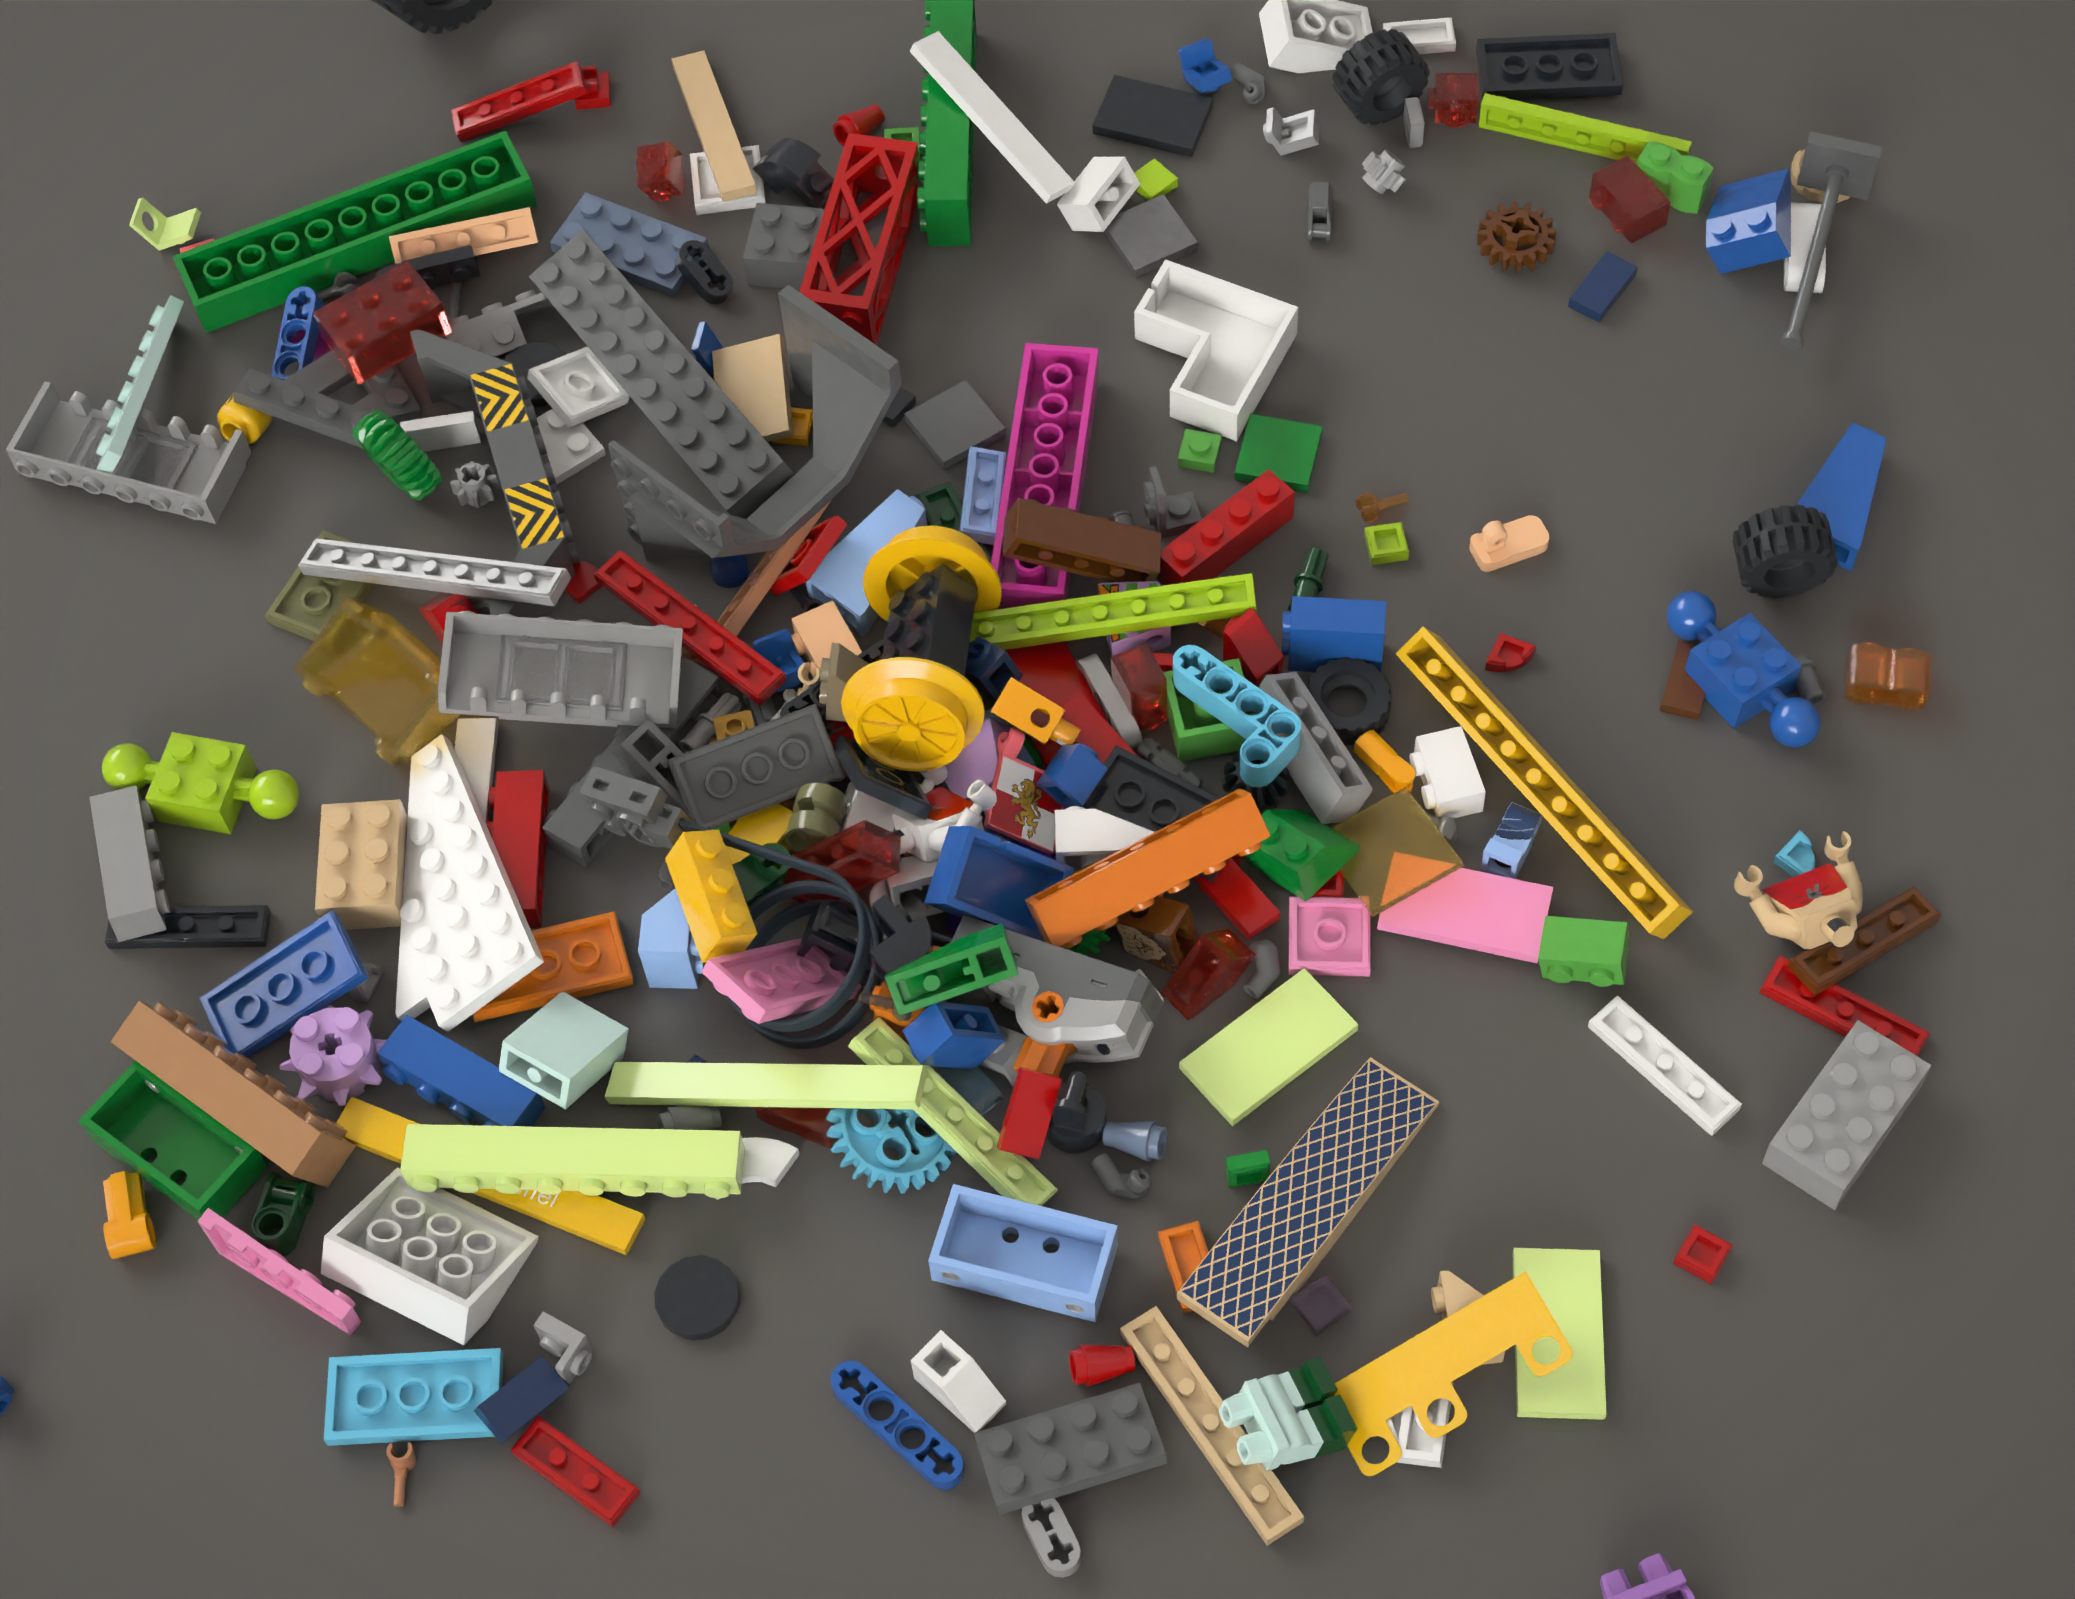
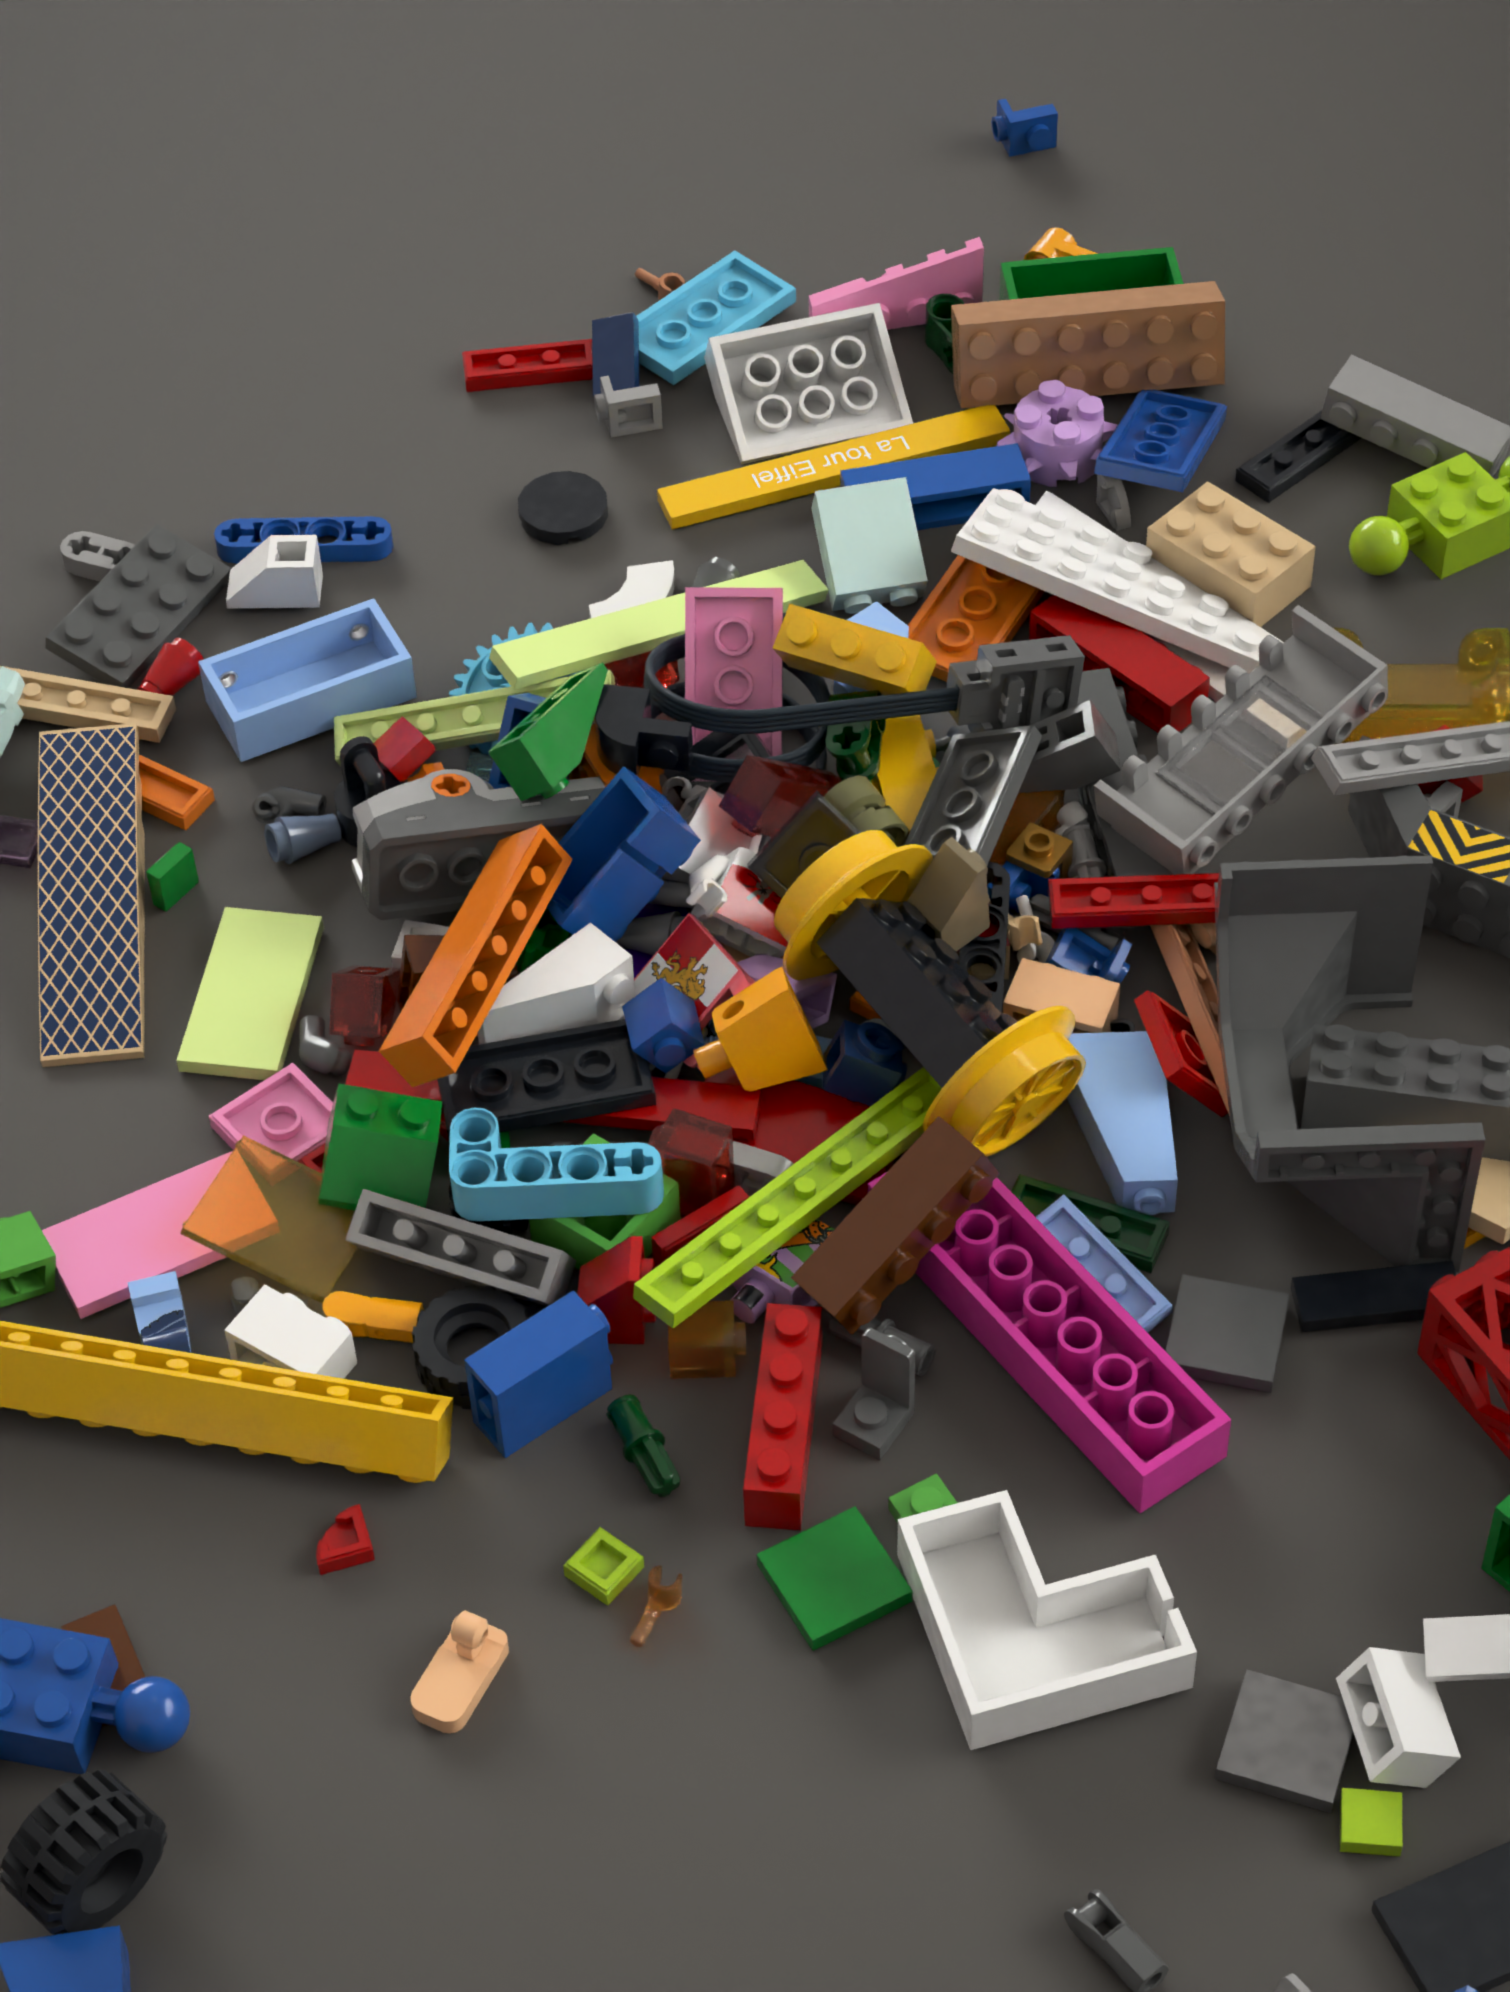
camera: 135 degrees right, 10 degrees down
yellowish green brick [400,1124,745,1198] -> none

